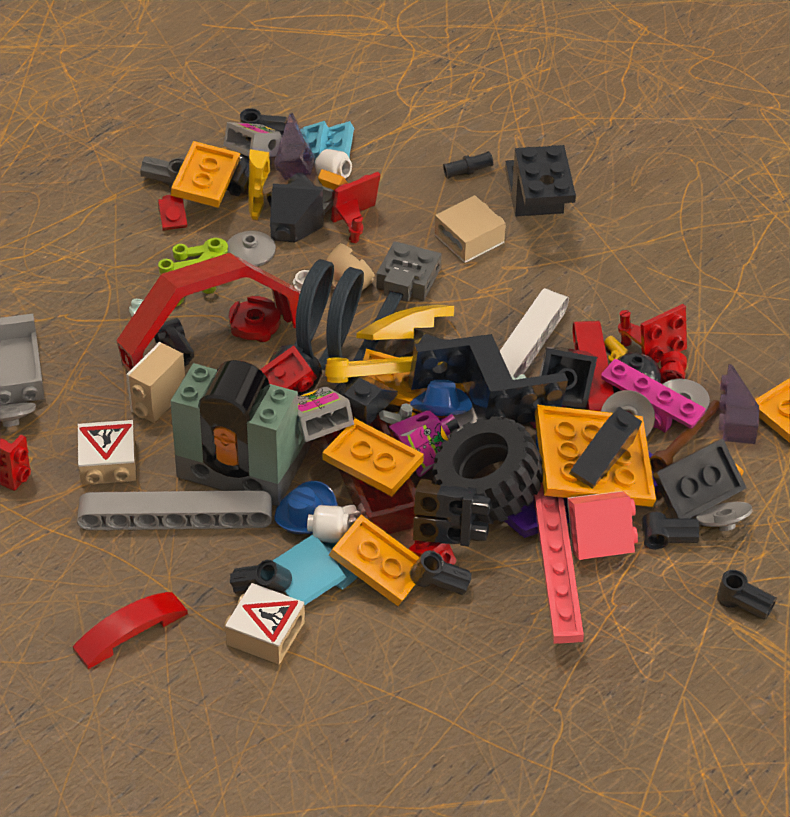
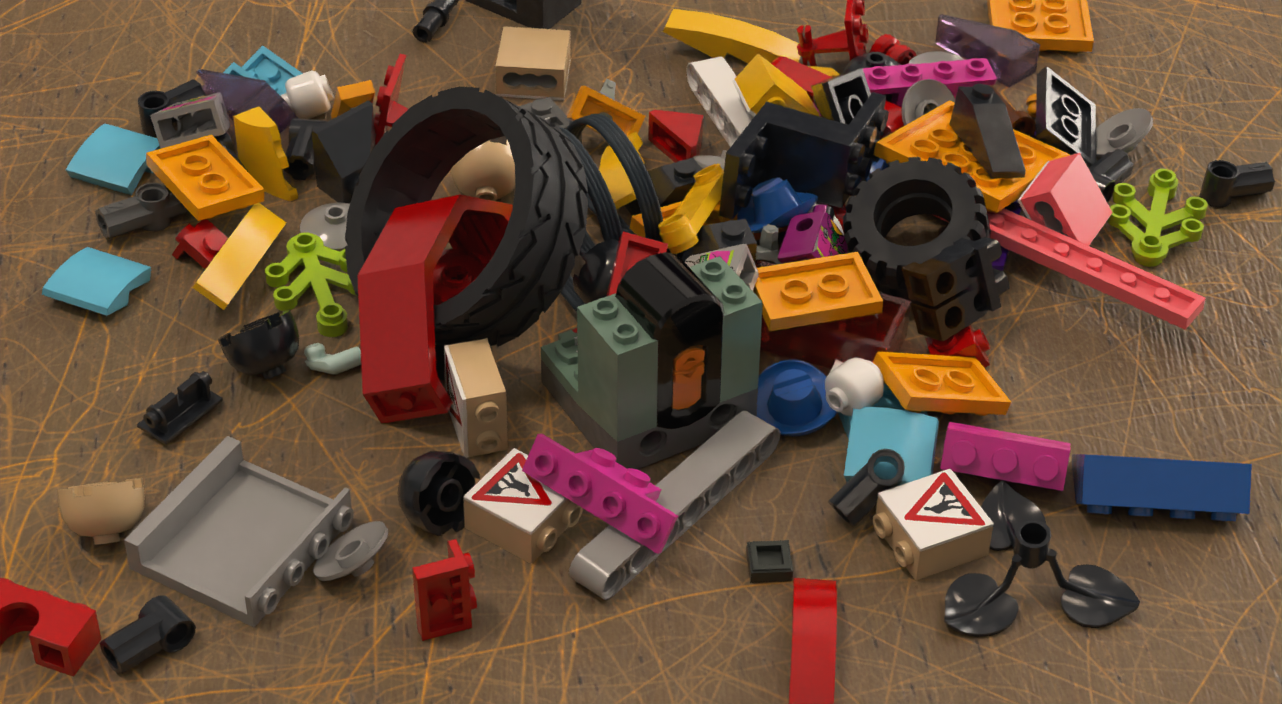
camera: 50 degrees left, 5 degrees down
black piece [410,550,472,595] -> none
none -> medium azure slope [42,247,151,316]
none -> medium azure slope [65,123,161,195]
none -> black hinge [137,371,223,444]
none -> yellow slope [192,203,287,310]
none -> black cylinder [218,309,299,380]
none -> black tyre [345,86,588,348]
none -> black cylinder [397,451,480,536]
none -> dark pink bracket [522,433,678,554]
none -> light orange piece [567,79,646,136]
none -> red slope [648,110,704,162]
none -> yellow slope [663,9,801,64]
none -> yellow piece [732,54,821,117]
none -> pearl dark grey tile [746,540,793,583]
none -> dark pink brick [940,422,1070,491]
none -> black plant [944,480,1140,637]
none -> blue slope [1072,454,1252,521]
none -> lime plant [1107,169,1208,267]

